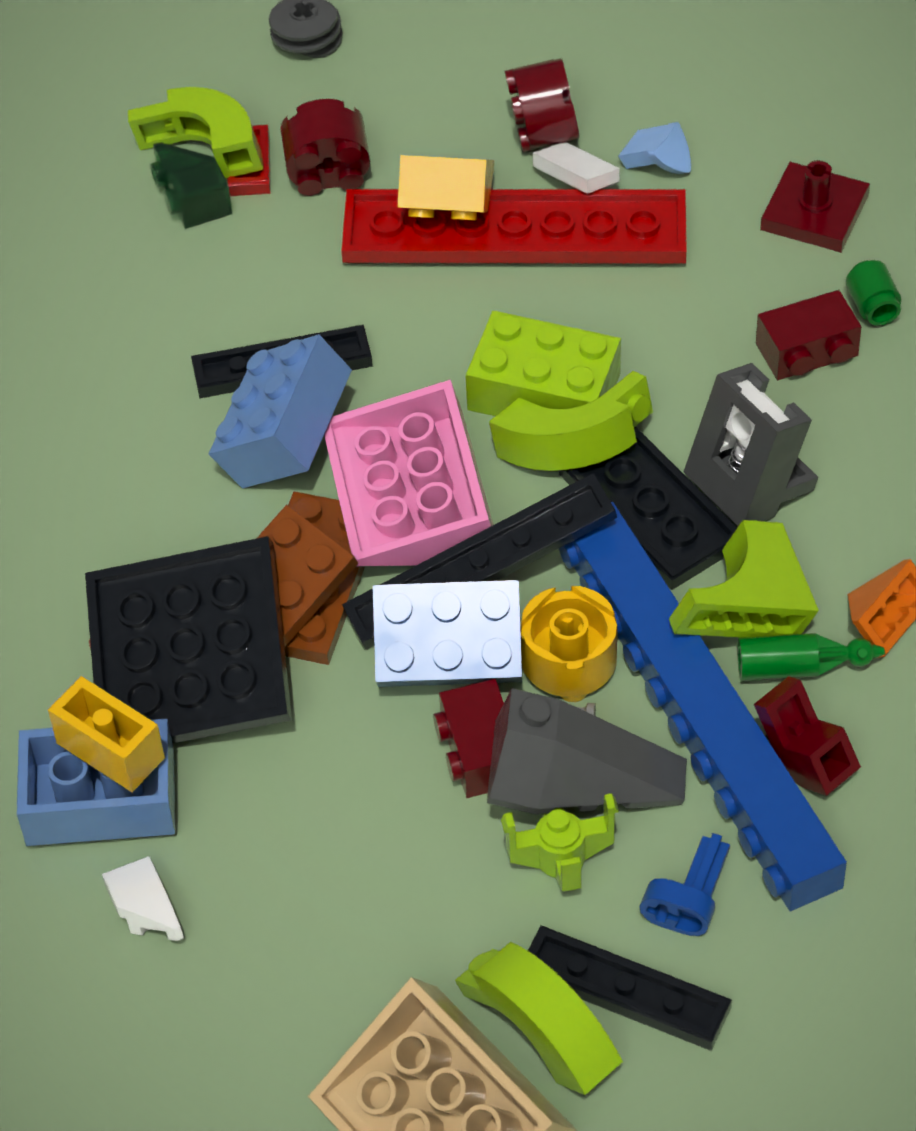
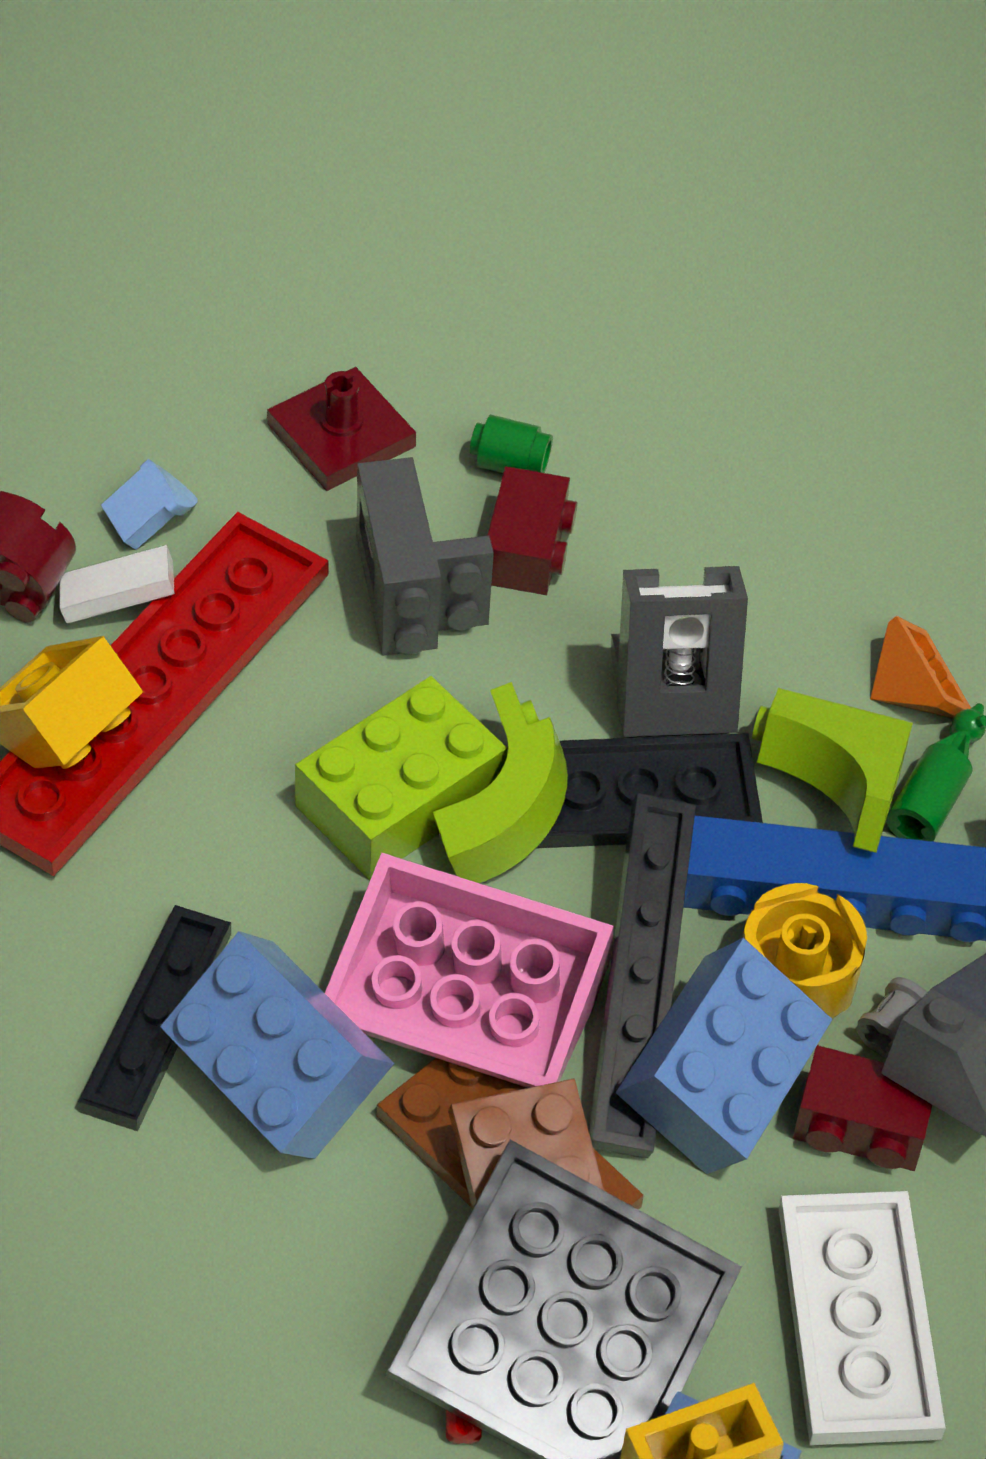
camera: 65 degrees left, 0 degrees up
none -> dark grey brick [356,457,494,656]
none -> white plate [778,1191,946,1445]

